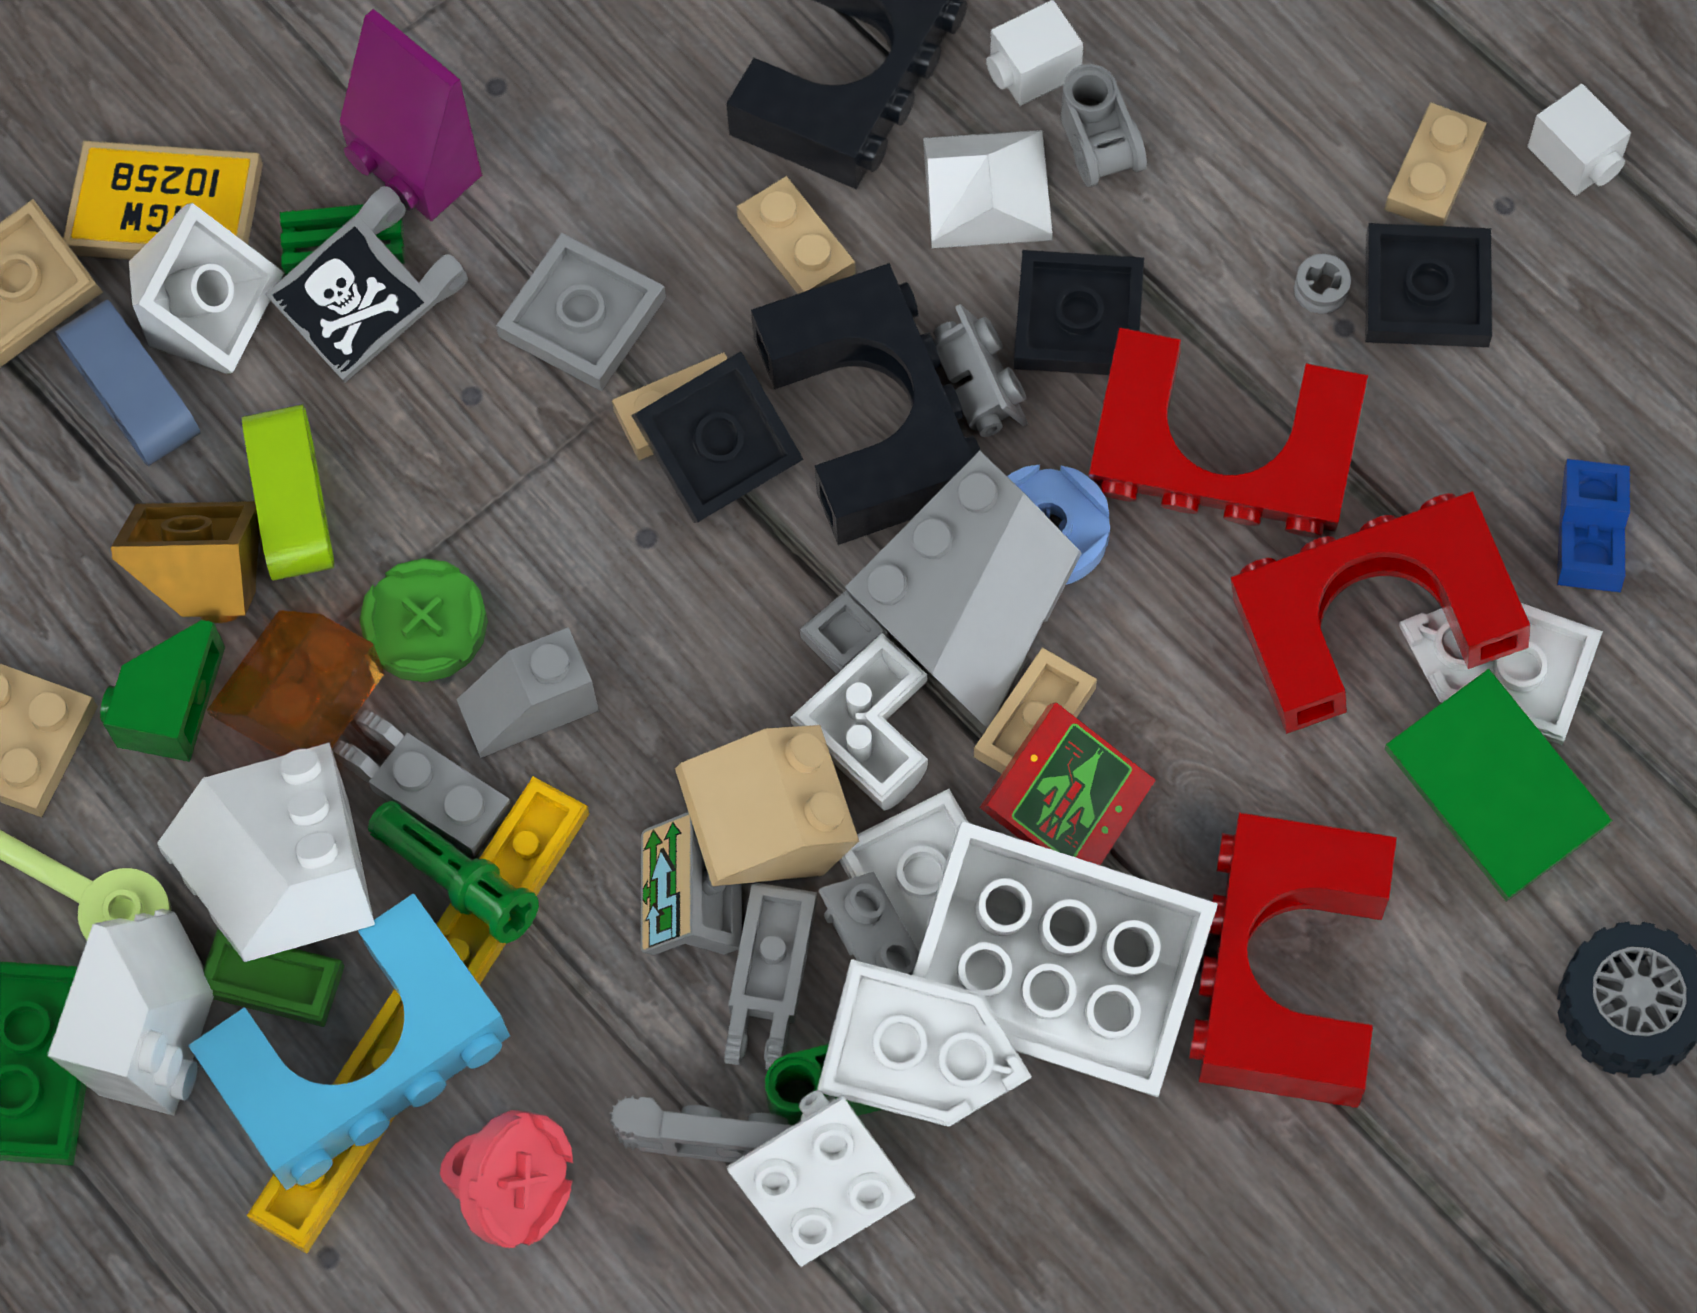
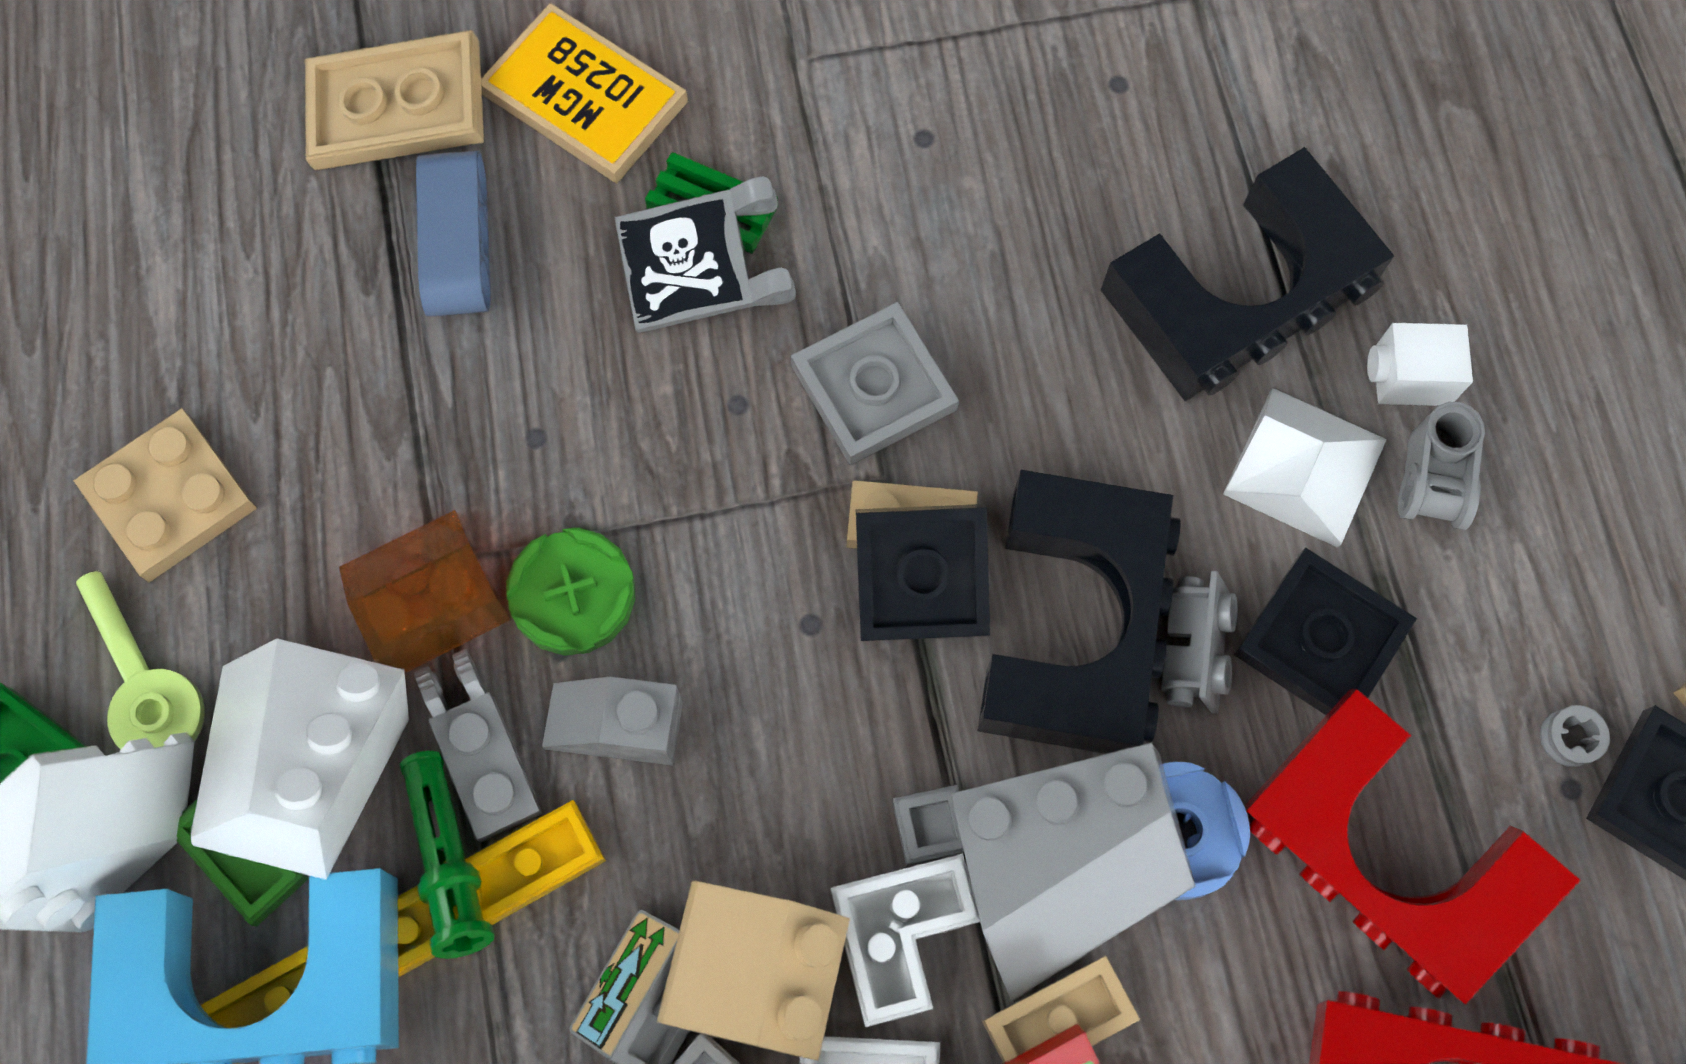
camera: 25 degrees right, 5 degrees up
green slope [100,620,225,762] -> none
pearl gold slope [111,501,259,623] -> none
white slope [129,203,284,374] -> none
lime beam [242,404,335,581] -> none
magenta slope [339,9,482,222] -> none
tan plate [737,176,855,294] -> none

